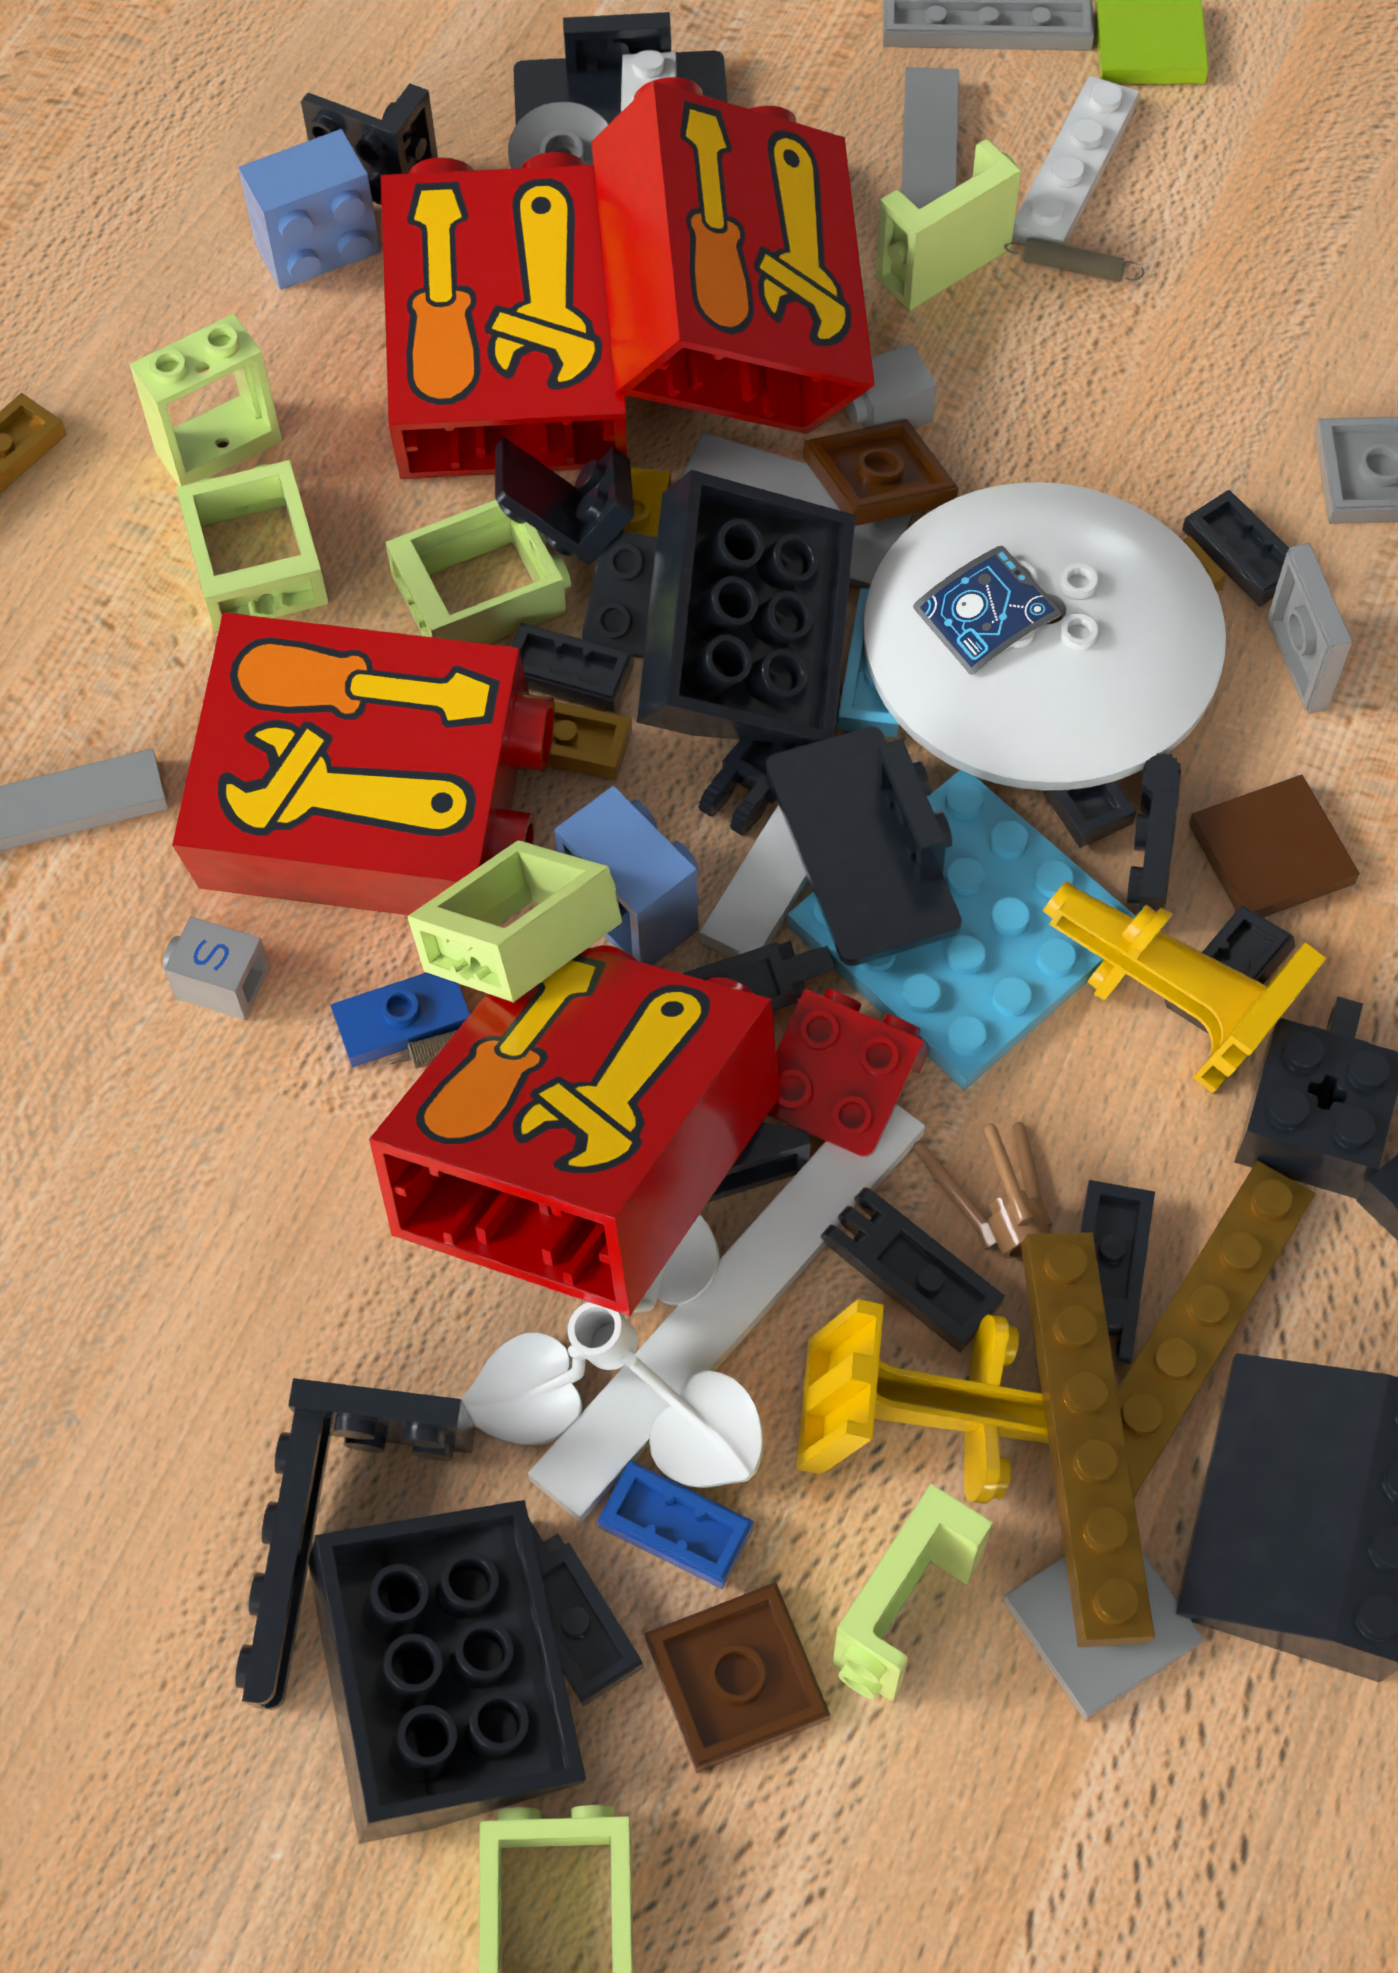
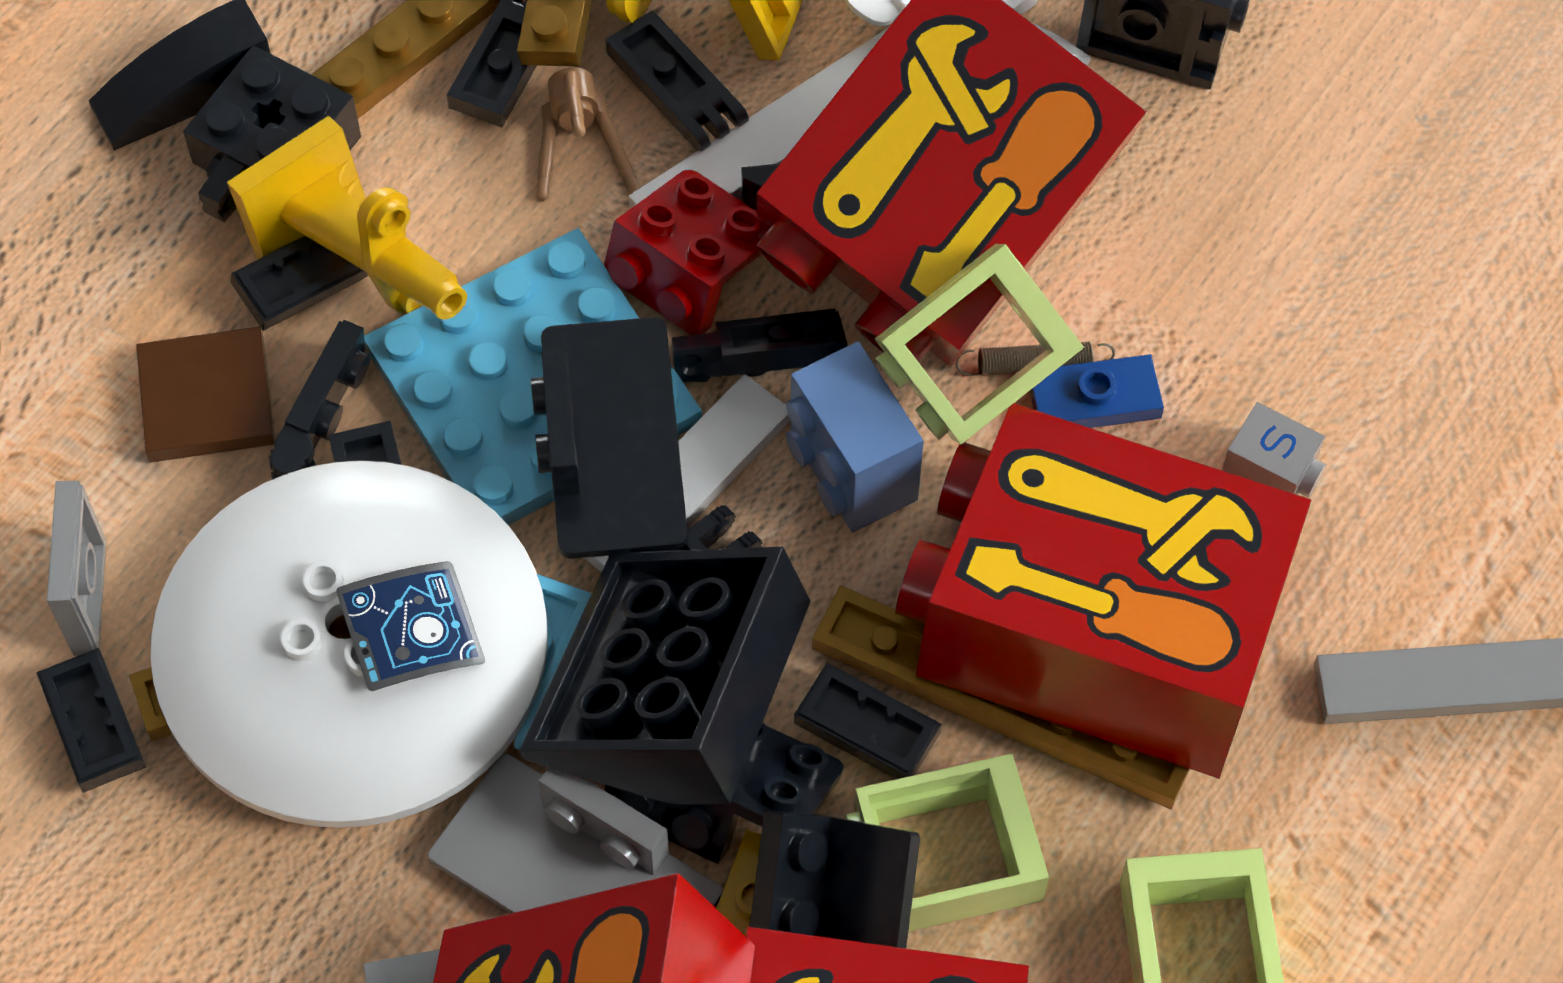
camera: 170 degrees left, 0 degrees up
reddish brown tile [802,419,959,526] -> none

